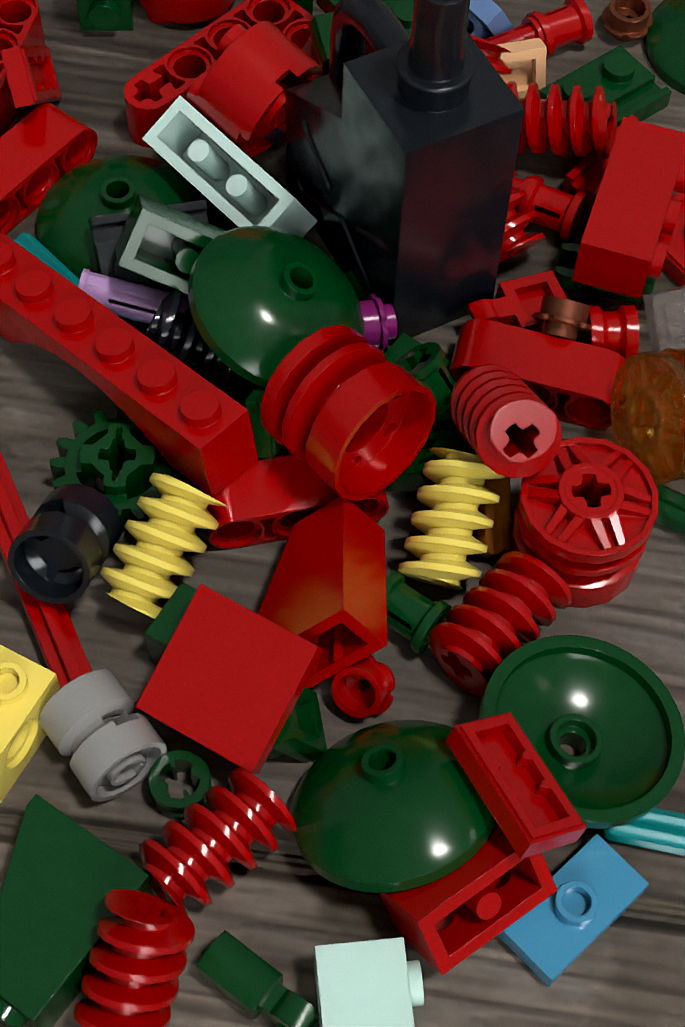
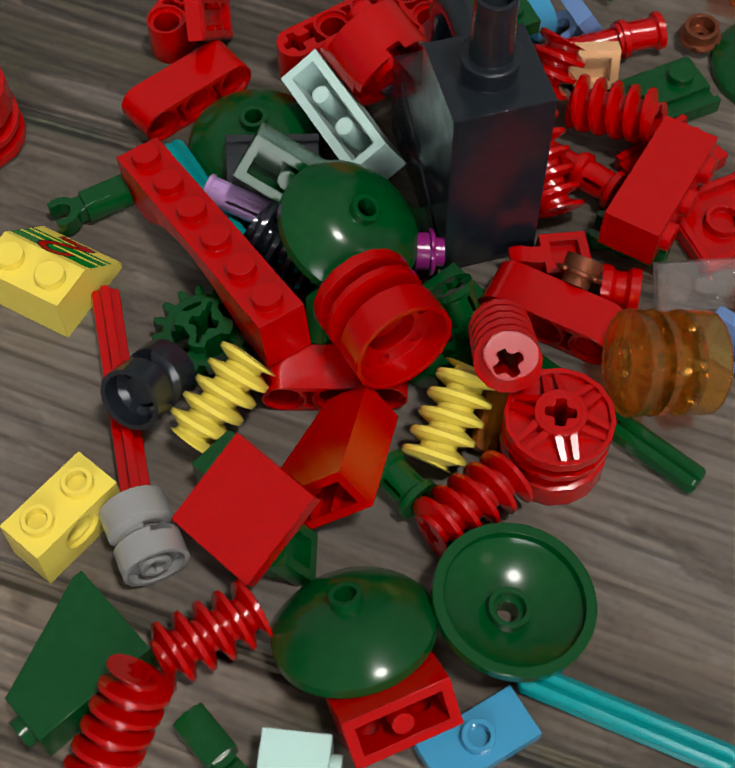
camera: 15 degrees right, 0 degrees up
dark green bush [148,750,212,821] -> none
red plate [331,655,396,718] -> none
red plate [445,712,587,859] -> none

